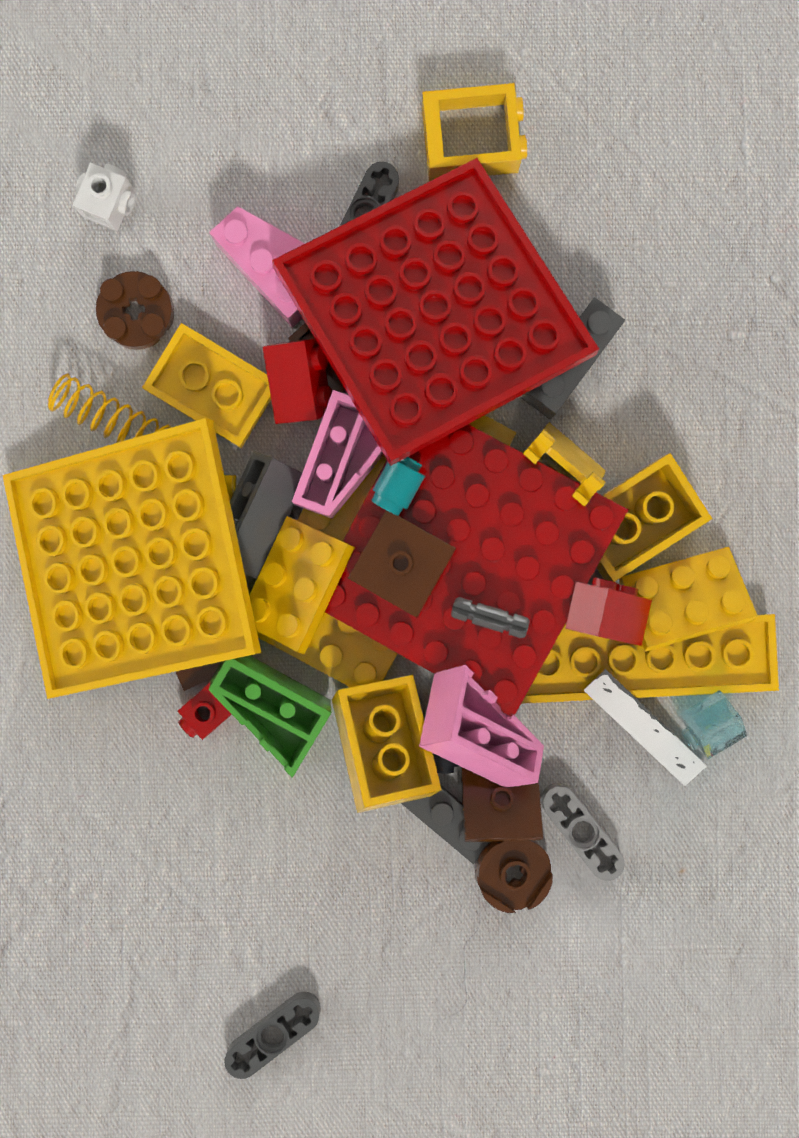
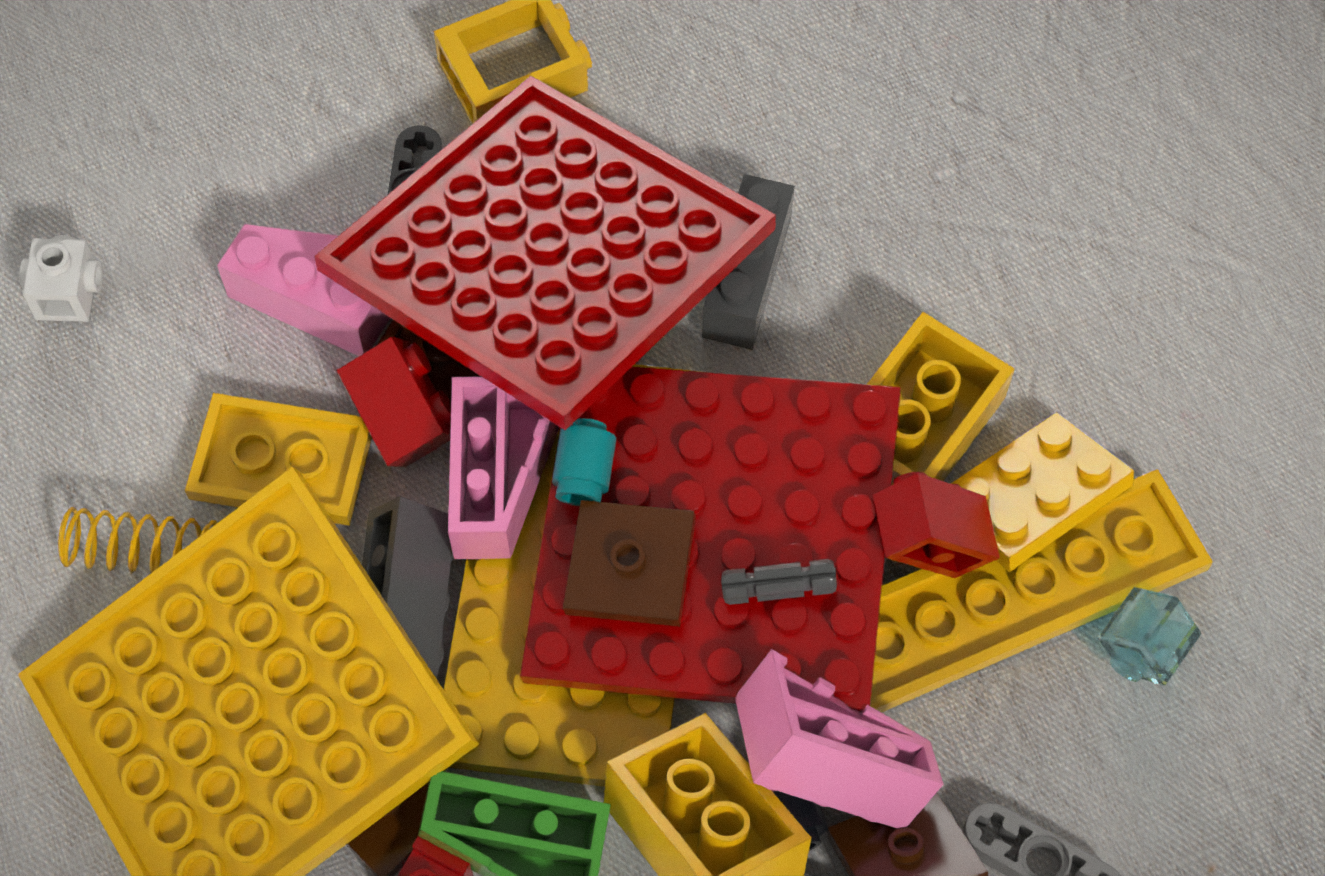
camera: 20 degrees left, 25 degrees down
reddish brown plate [96,271,174,350] -> none
yellow plate [249,516,355,654] -> none
yellow flag [523,422,606,506] -> none
white sticker [584,669,707,786] -> none

